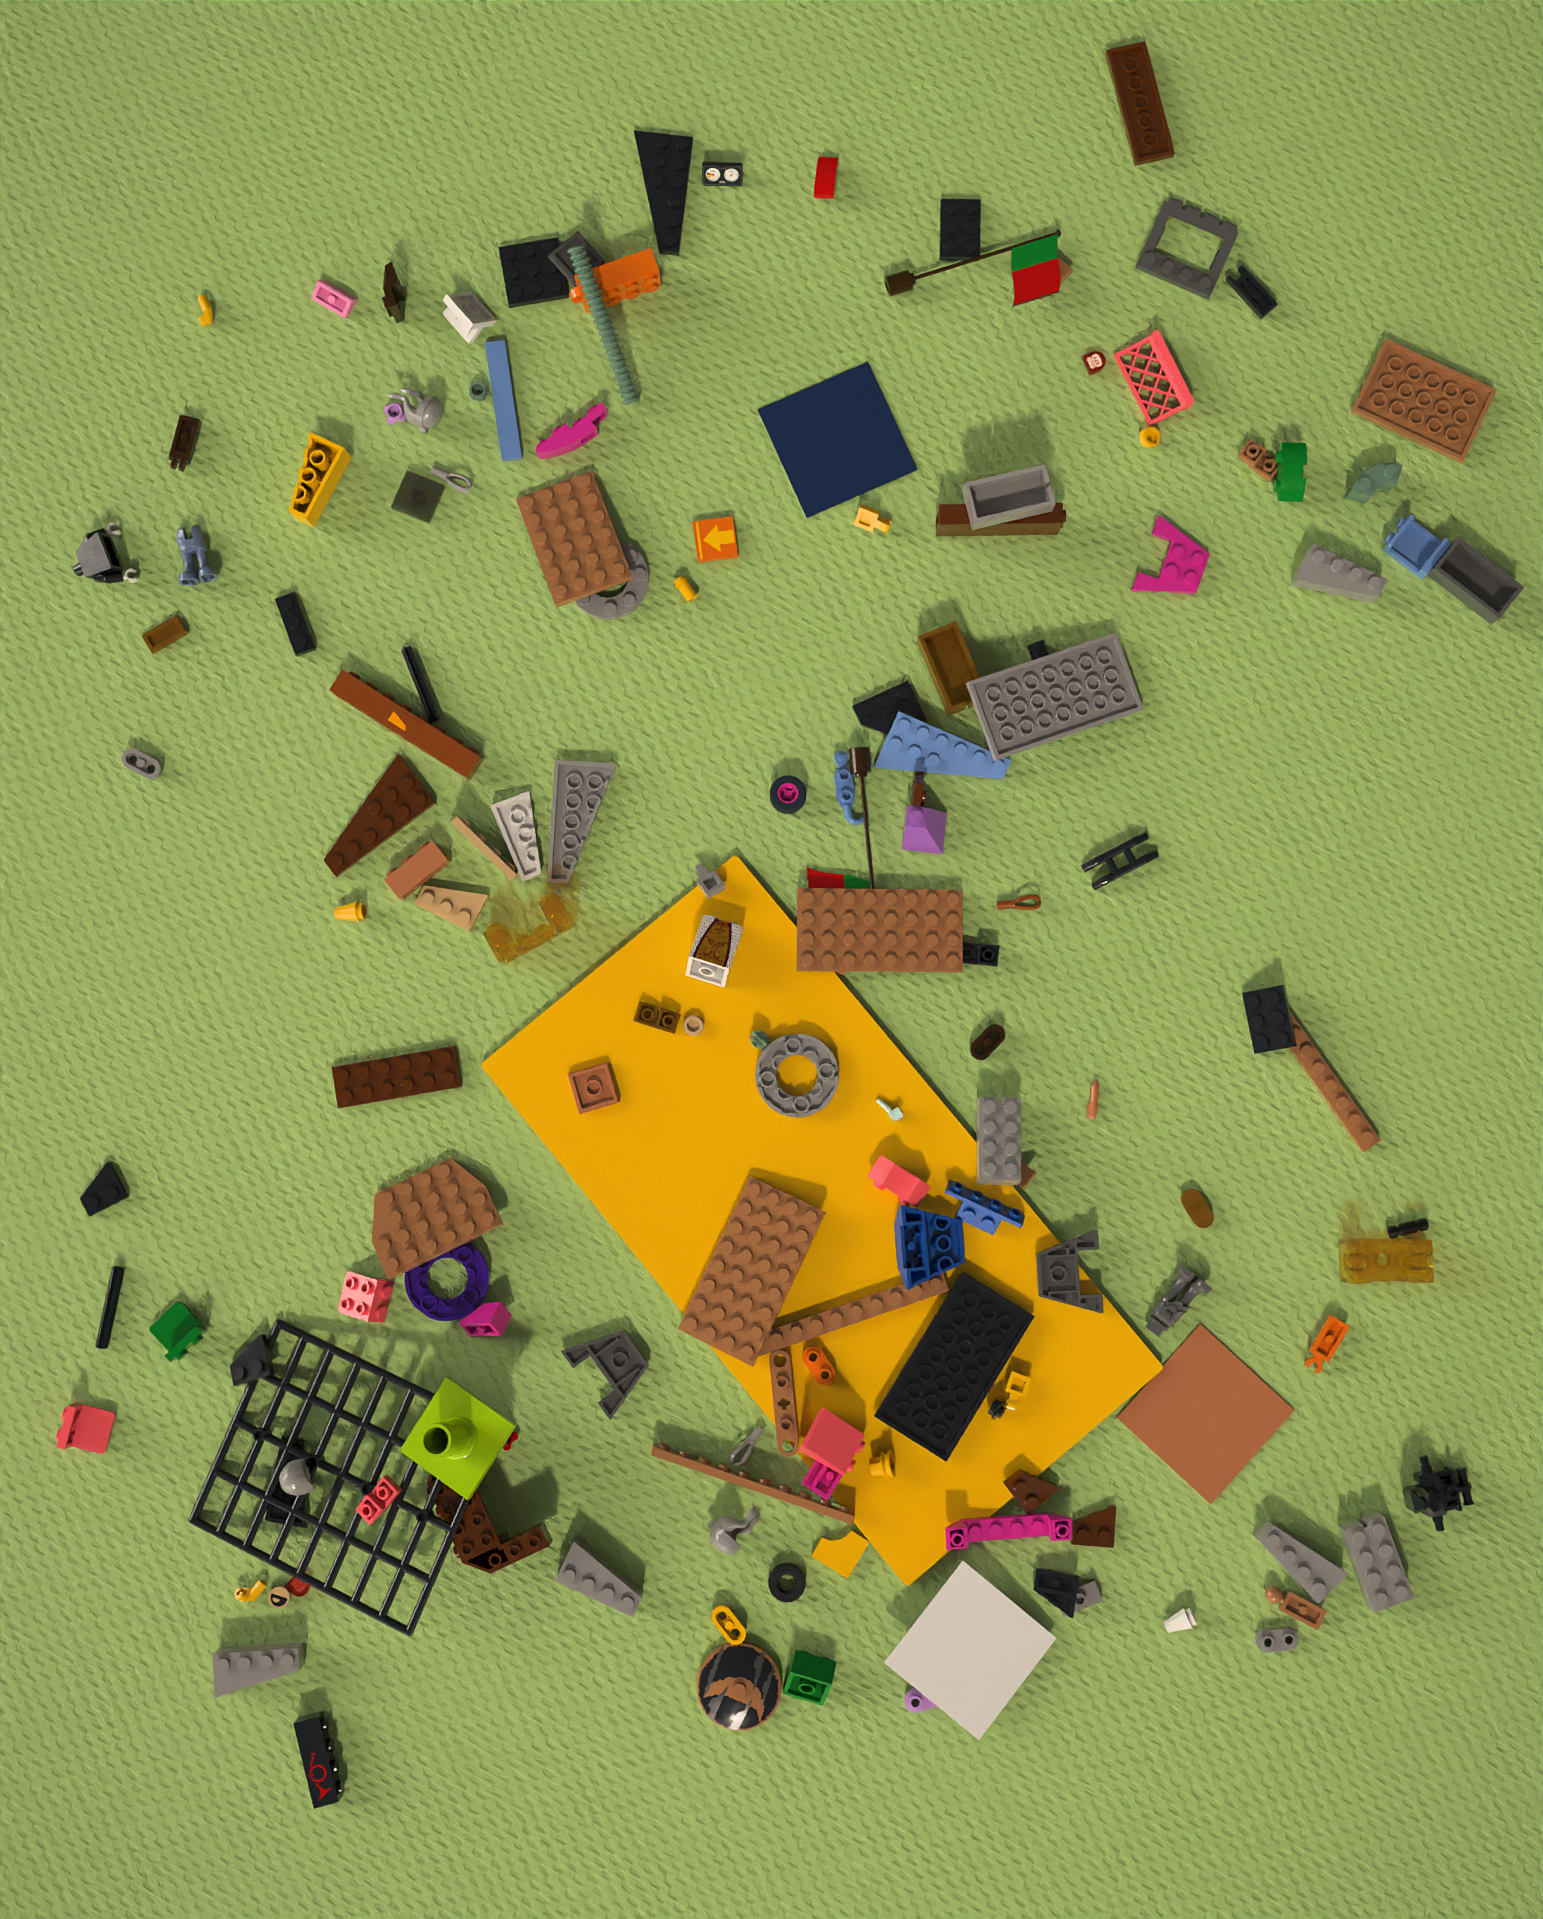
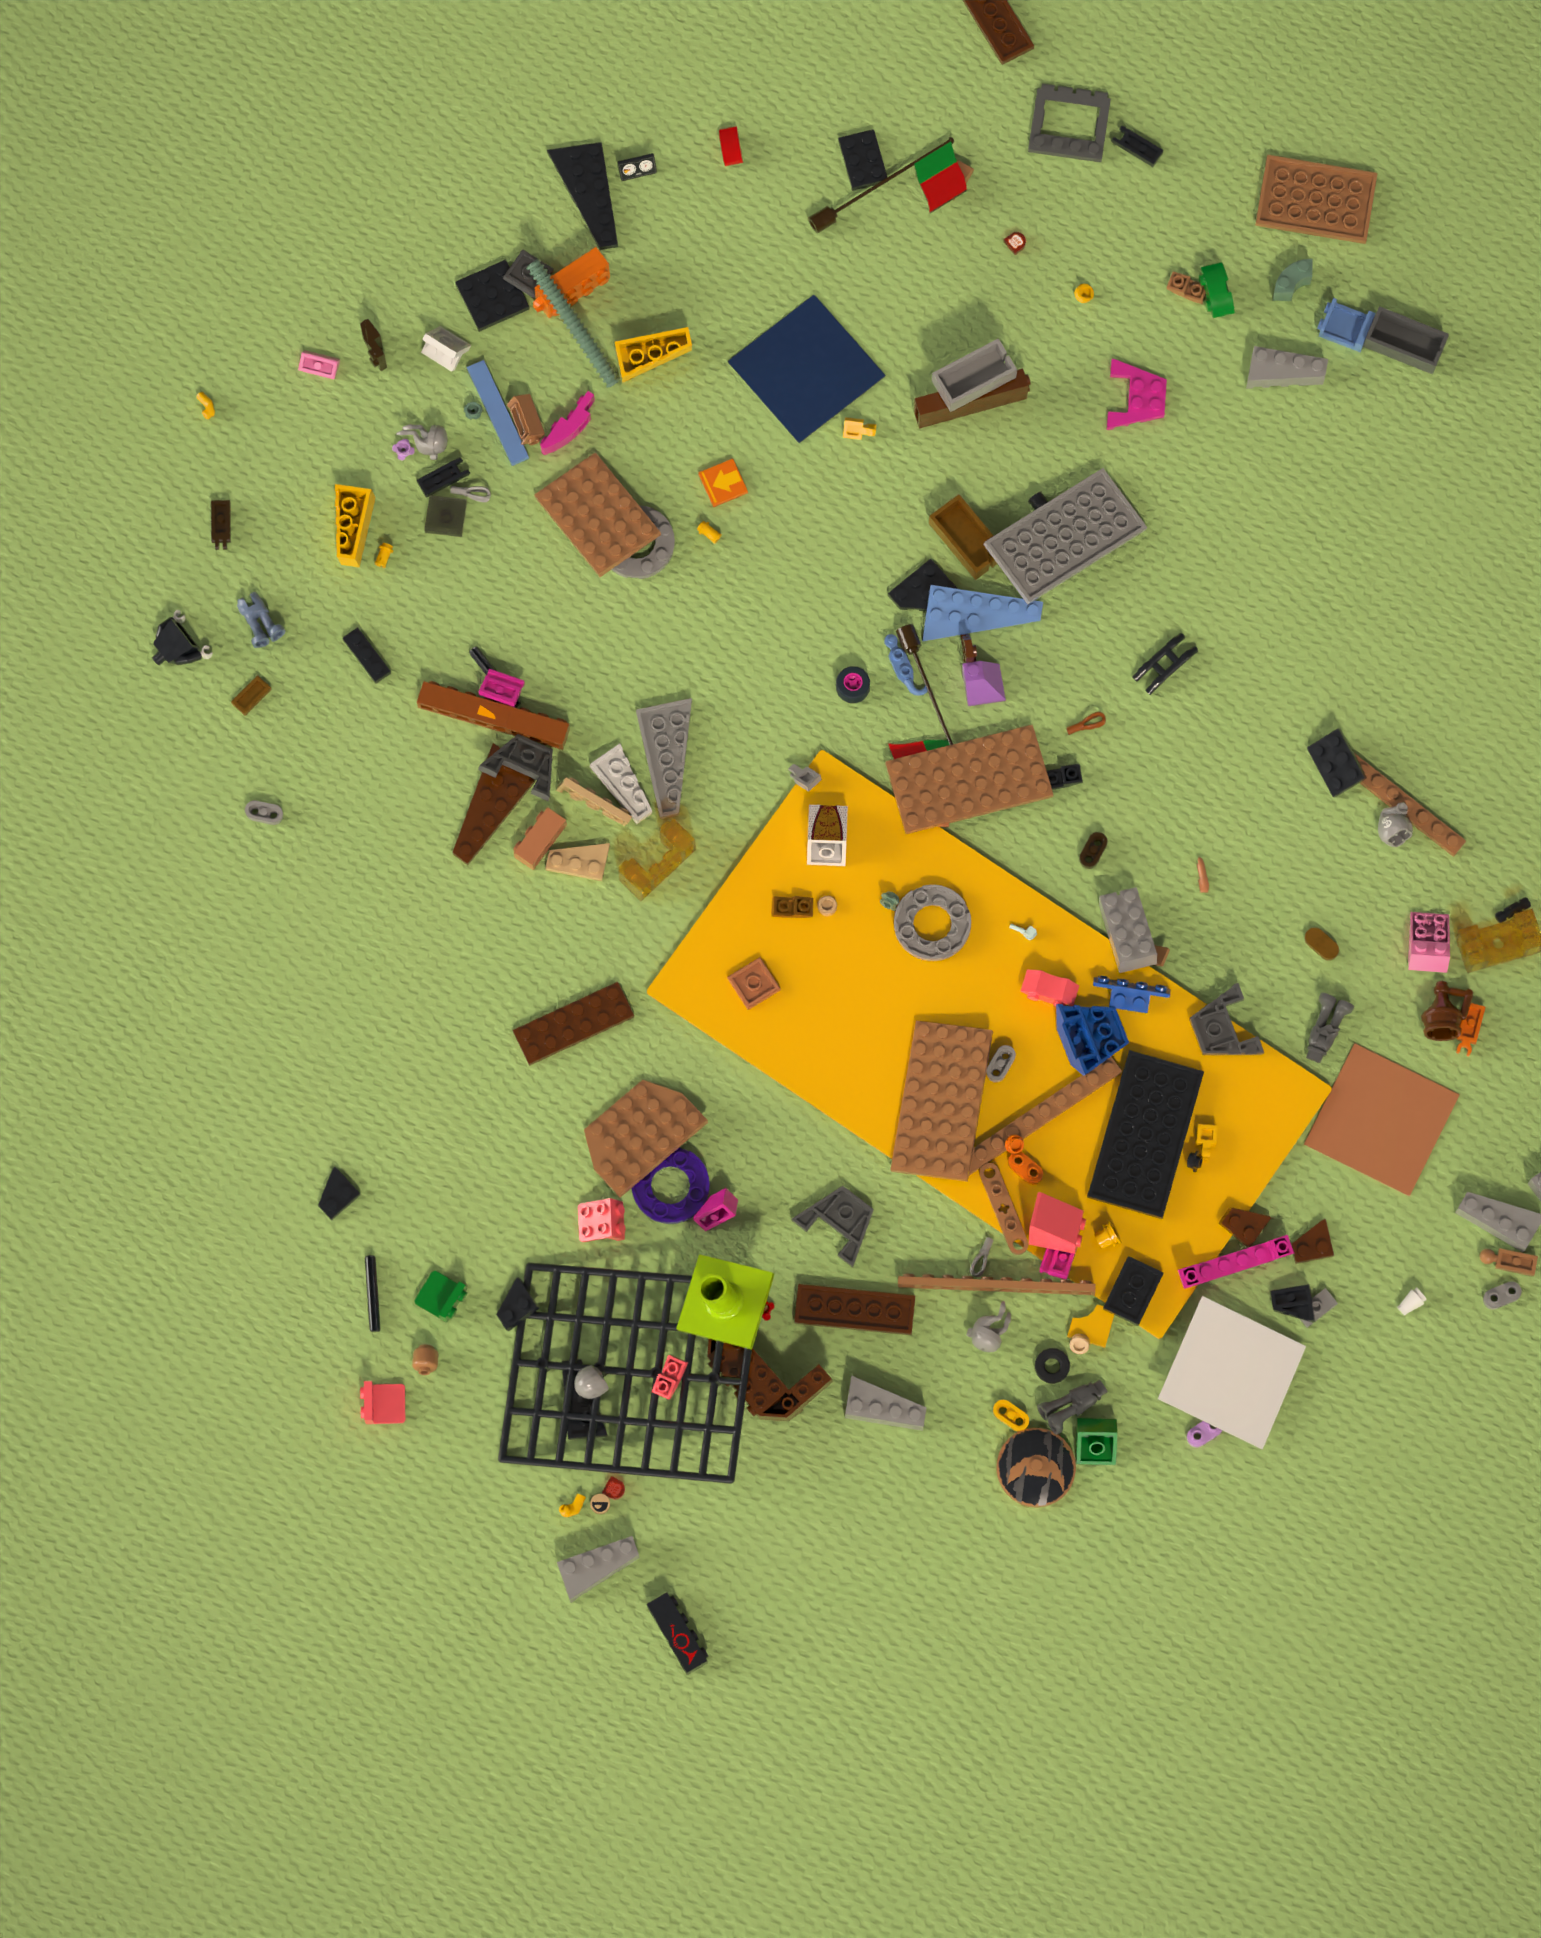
camera: 15 degrees left, 10 degrees down
yellow cone [334,901,367,921] -> none
coral fence [1114,330,1194,426] -> none
none -> yellow pin [374,543,394,568]
none -> medium nougat head [412,1344,439,1375]
none -> black hinge [417,457,470,498]
none -> dark grey wing [478,734,553,801]
none -> dark pink plate [479,669,525,707]
none -> medium nougat window [507,394,545,445]
none -> yellow wedge [615,327,692,383]
none -> reddish brown plate [794,1284,915,1336]
none -> light grey plate [986,1045,1016,1082]
none -> orange plate [1005,1134,1024,1154]
none -> dark grey piece [1037,1380,1107,1435]
none -> tan tile [1070,1334,1090,1354]
none -> black plate [1103,1256,1164,1326]
none -> light grey piece [1378,802,1413,847]
none -> bright pink slope [1408,912,1450,973]
none -> reddish brown piece [1421,981,1474,1041]

